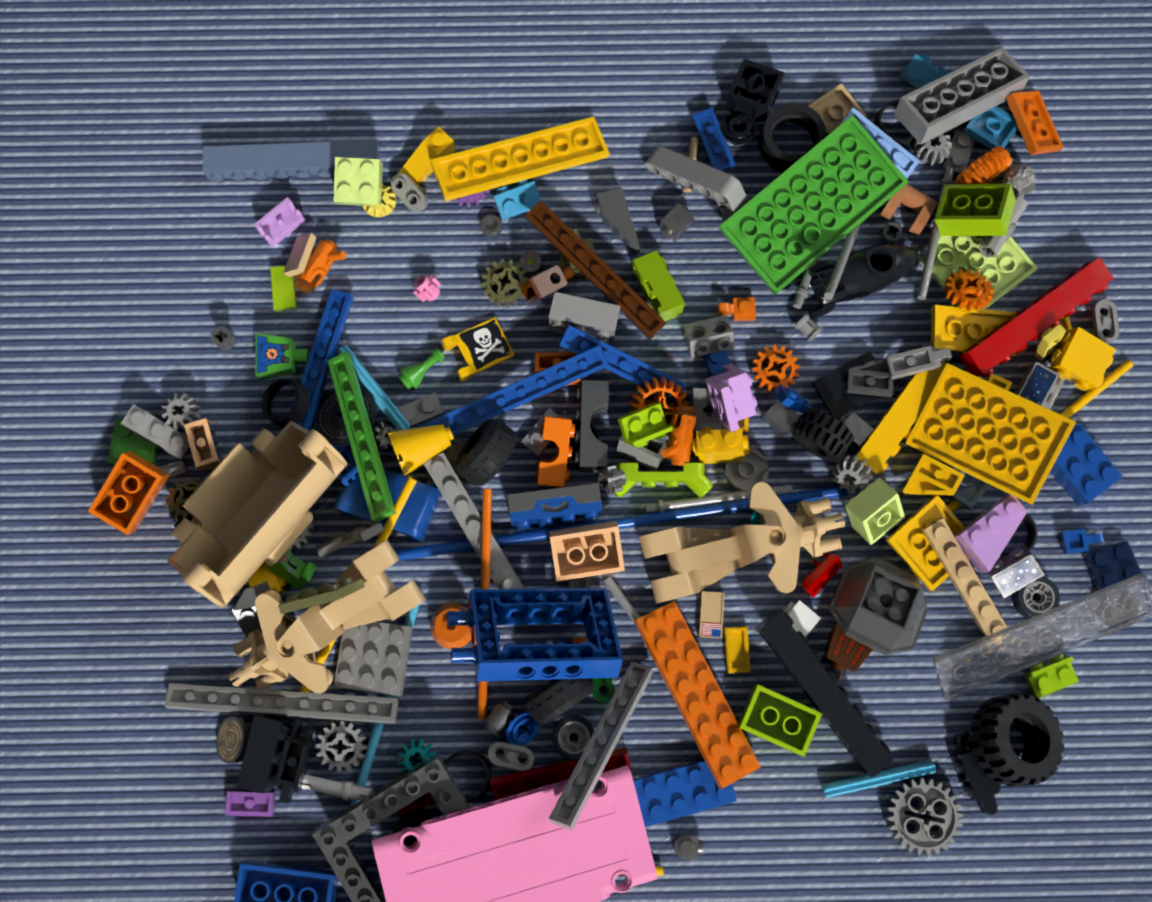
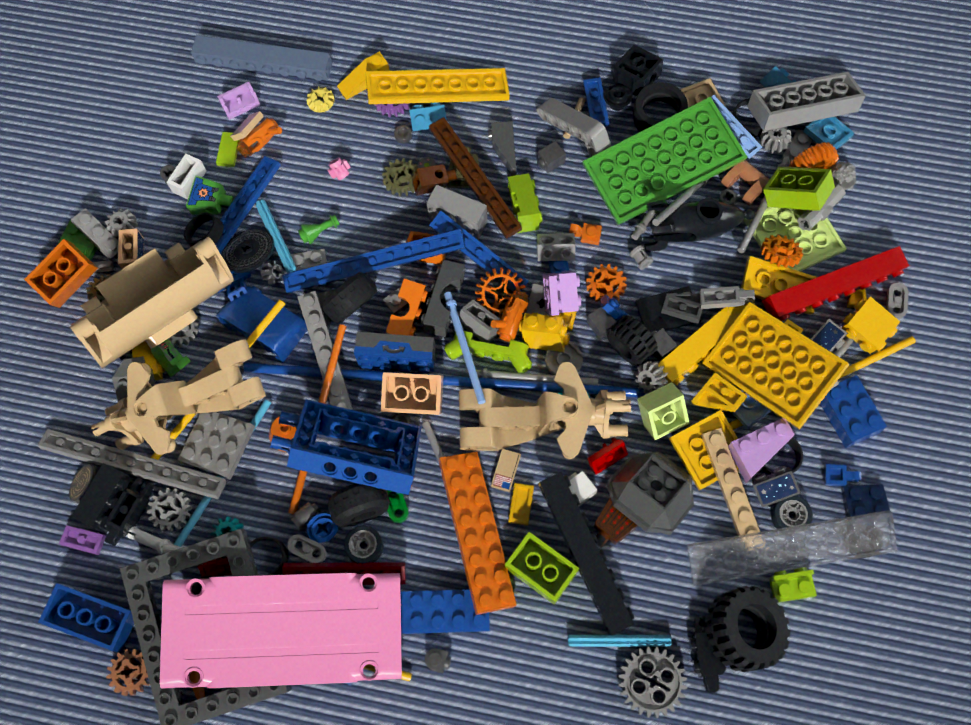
camera: 20 degrees right, 10 degrees down
olive plate [278,577,365,614] -> none
light grey tile [316,522,384,558] -> none
bright green plate [327,352,396,522] -> none
yellowish green brick [333,157,383,207] -> none
yellow cone [388,424,454,475] -> none
light grey plate [391,173,428,211] -> none
flag [442,317,515,382] -> none
light grey plate [549,661,653,831] -> none
flat silver gear [598,465,626,495] -> none
lime bracket [617,402,673,448] -> none
orange plate [1006,91,1064,155] -> none
light yellow plate [1034,324,1066,362] -> none
none -> white piece [167,154,206,199]
none -> light blue bar [444,292,486,404]

